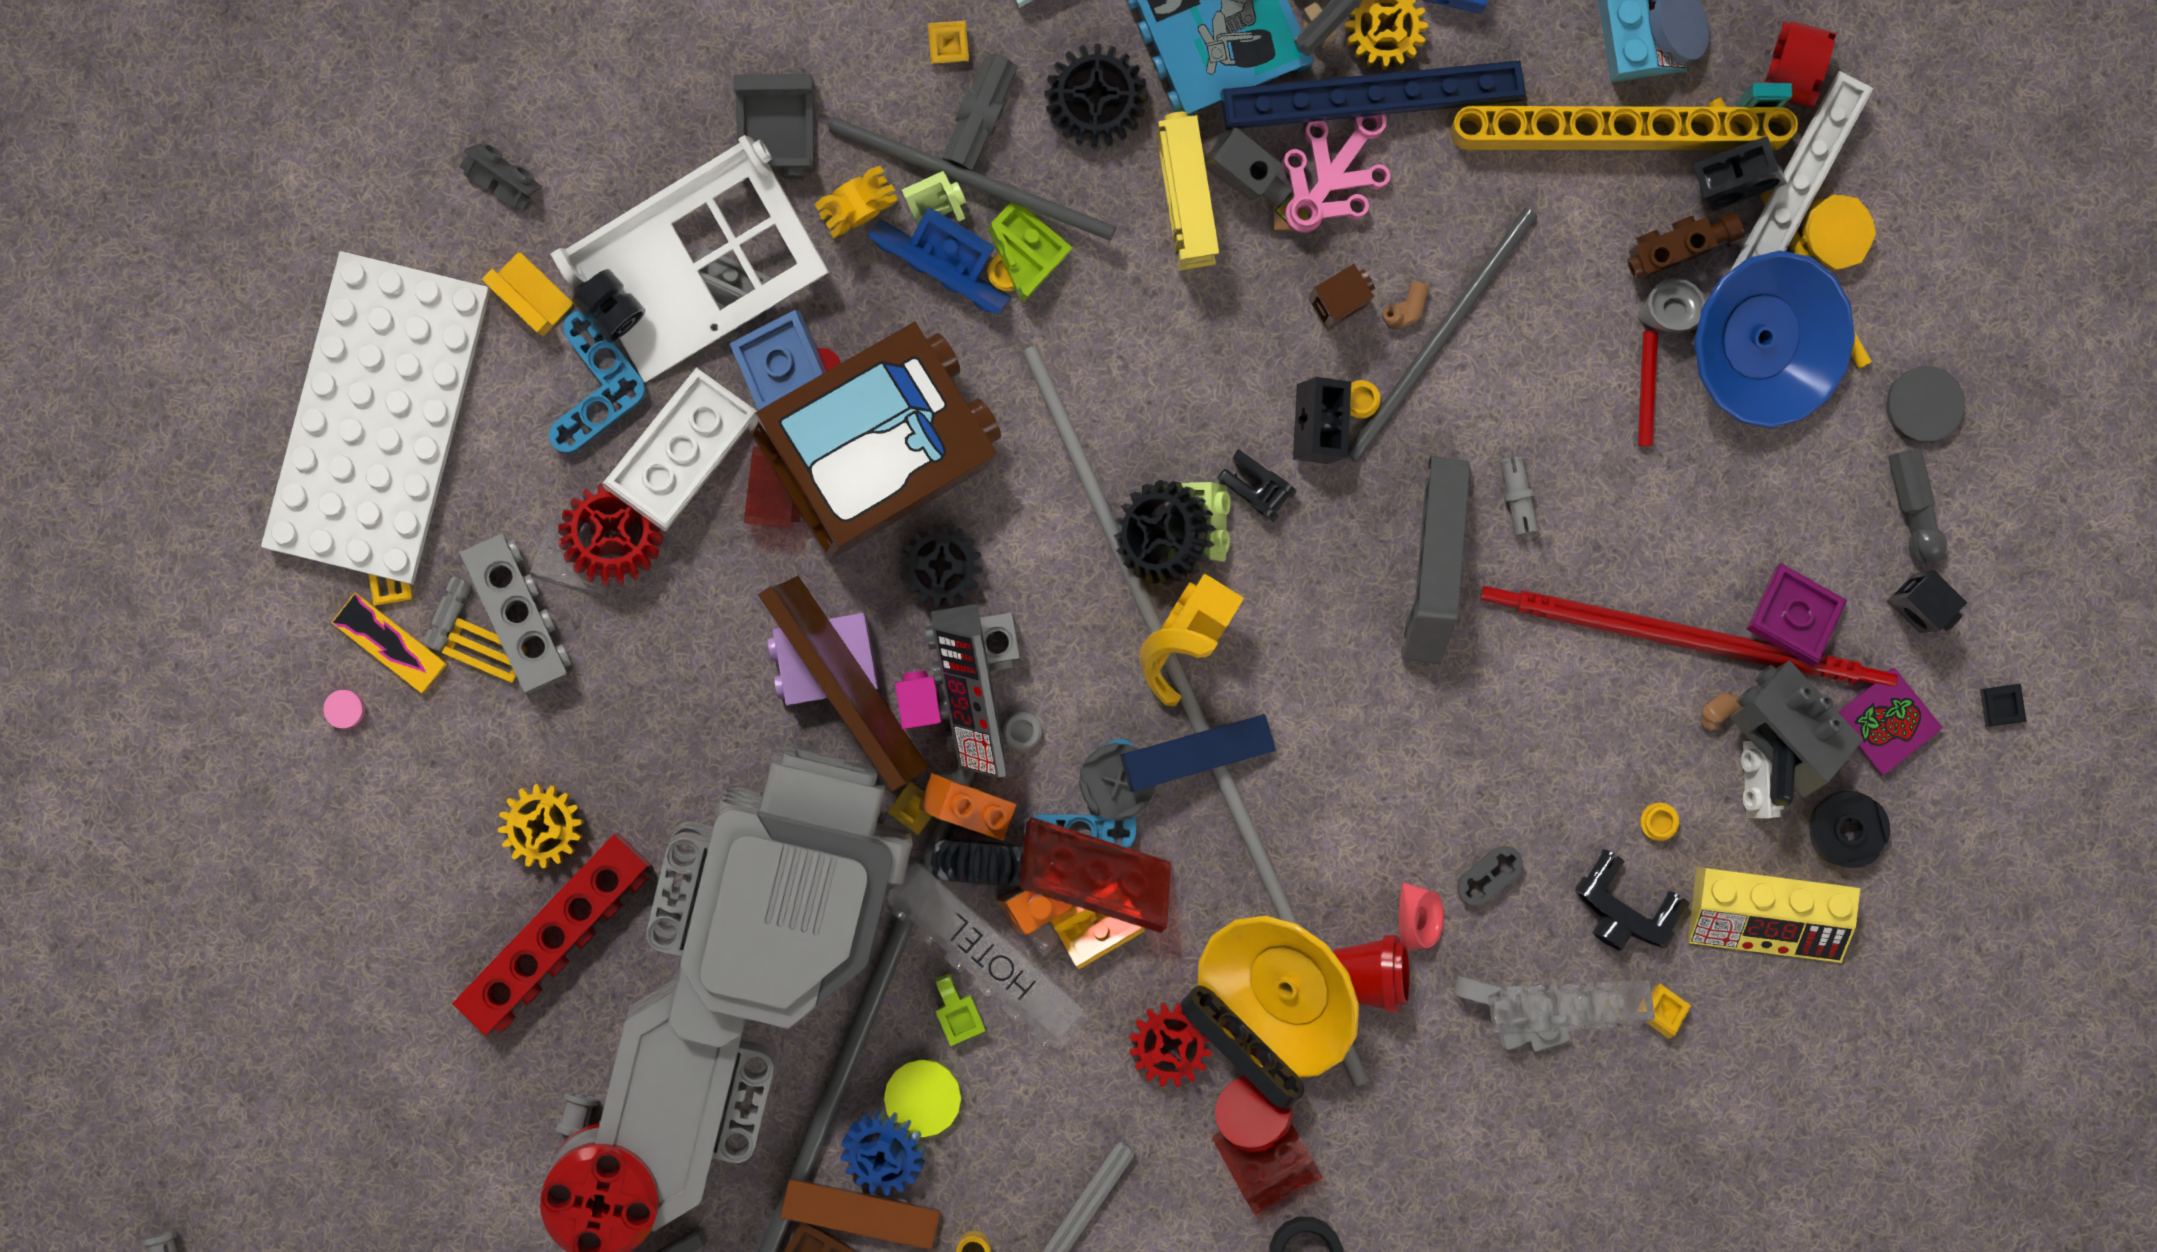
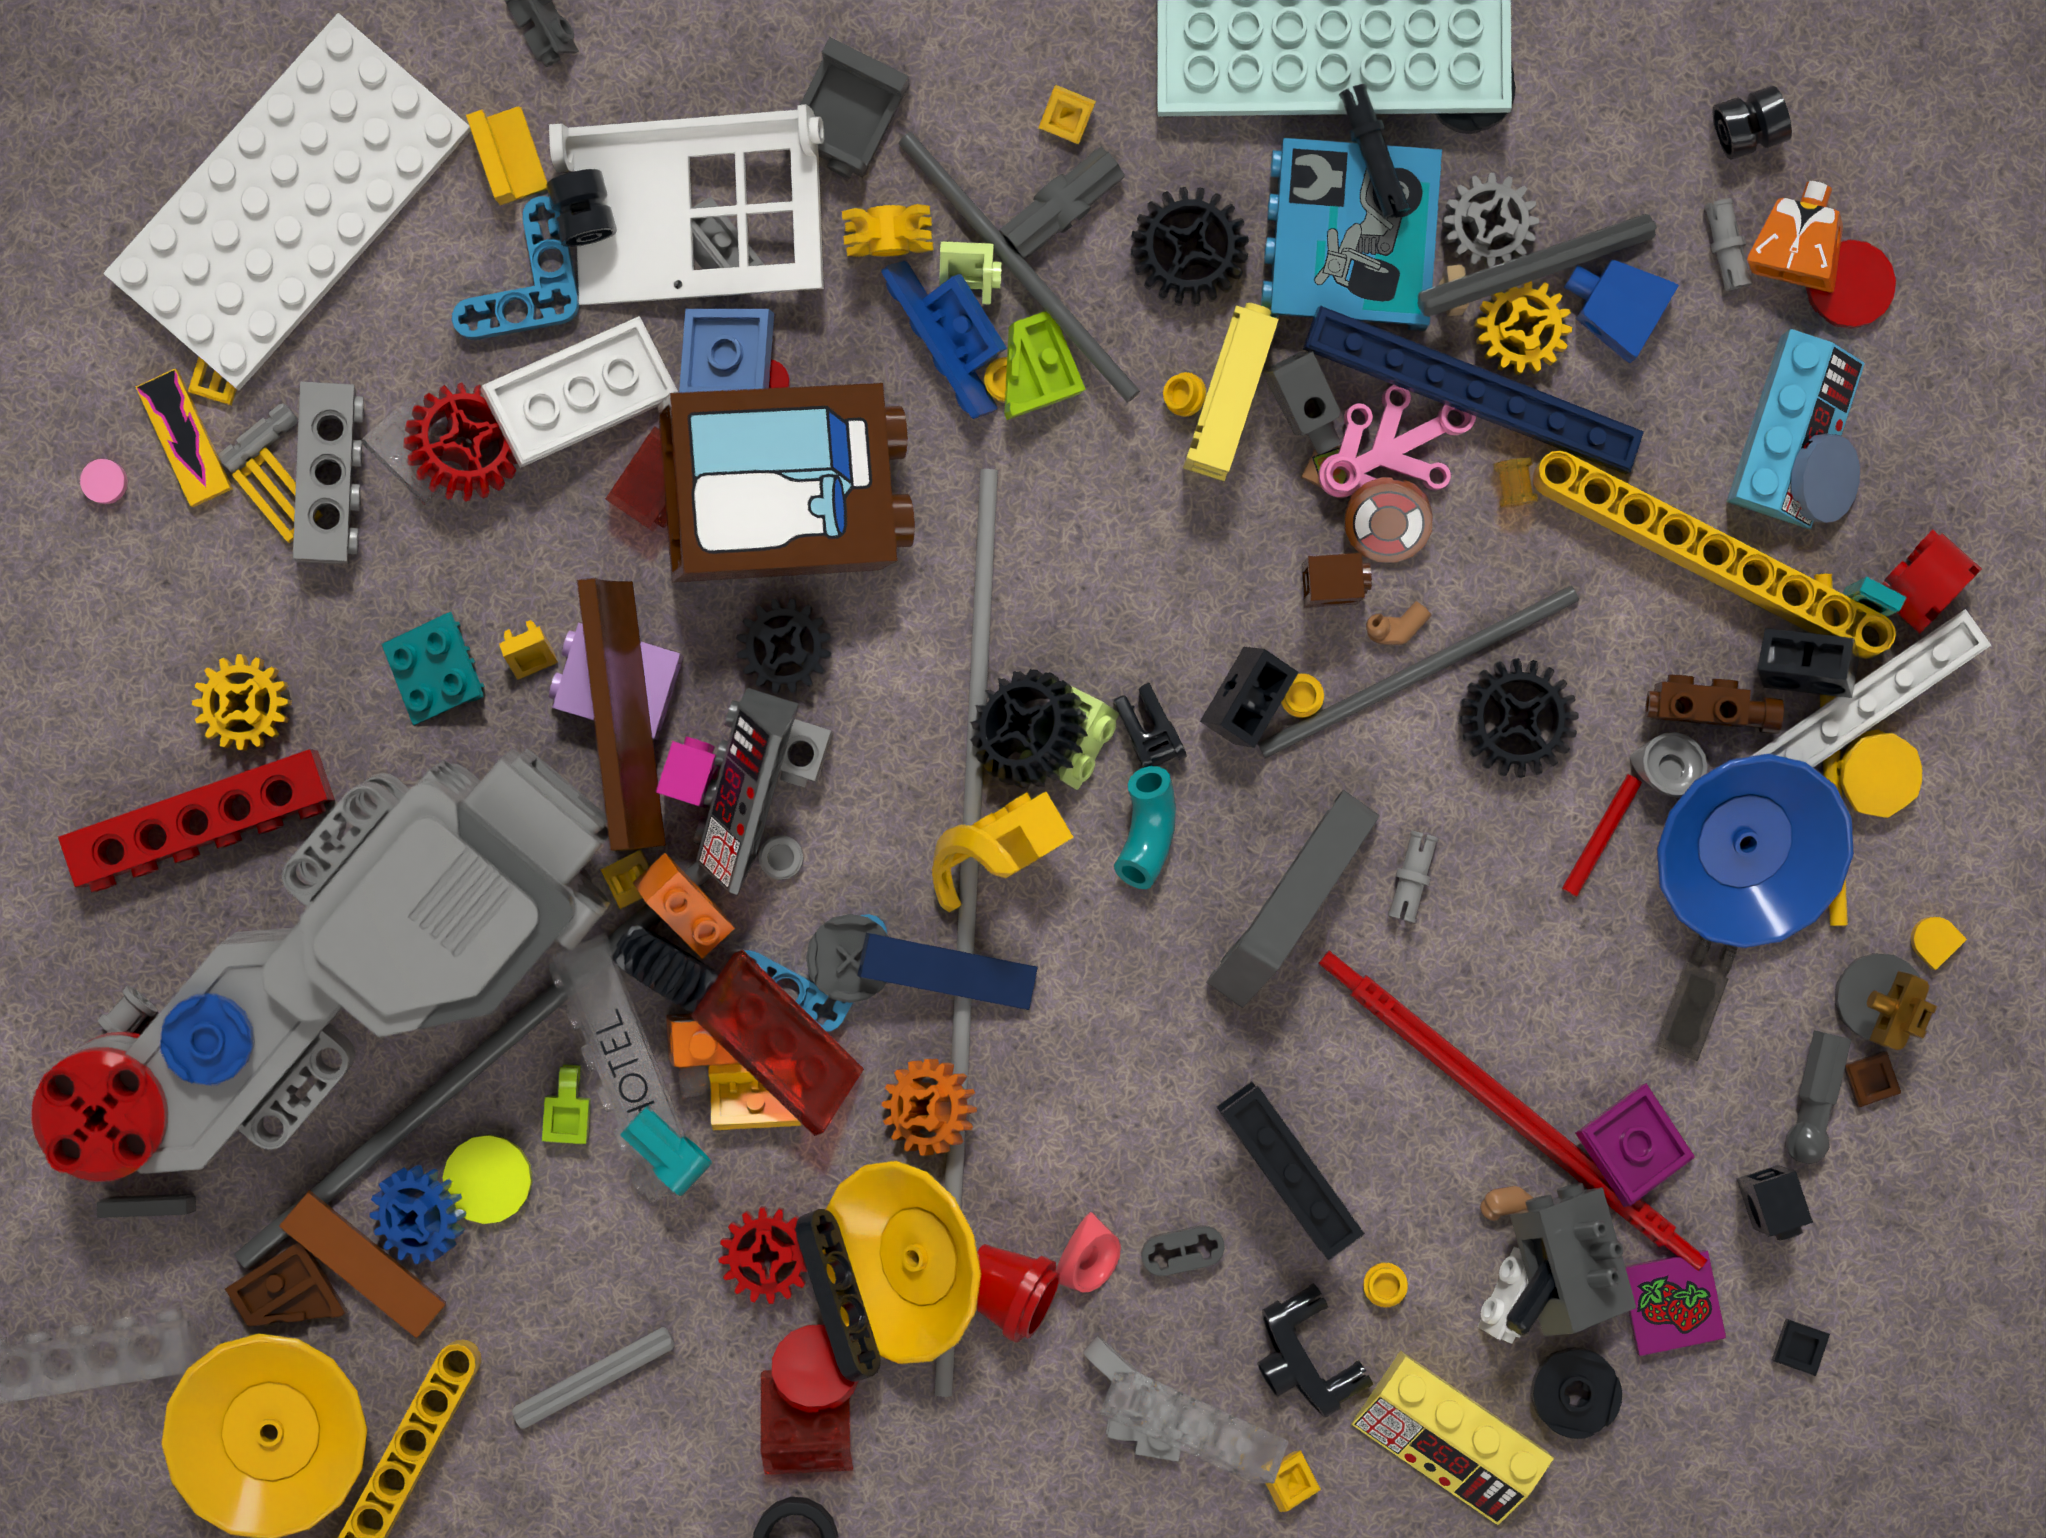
camera: 30 degrees right, 0 degrees up
none -> blue tile [160,993,254,1085]
none -> teal hinge [381,612,485,725]
none -> yellow tile [499,620,558,680]
none -> teal piece [620,1106,713,1196]
none -> orange gear [881,1059,977,1156]
none -> teal cylinder [1114,766,1176,889]
none -> yellow plate [1163,372,1206,417]
none -> black fence [1216,1081,1365,1261]
none -> tile [1345,477,1433,563]
none -> black gear [1458,658,1579,778]
none -> clear yellow bush [1492,457,1539,508]
none -> clear smoke hinge [1654,935,1738,1061]
none -> reddish brown tile [1844,1051,1901,1107]
none -> pearl gold piece [1867,971,1937,1050]
none -> yellow tile [1910,917,1967,970]

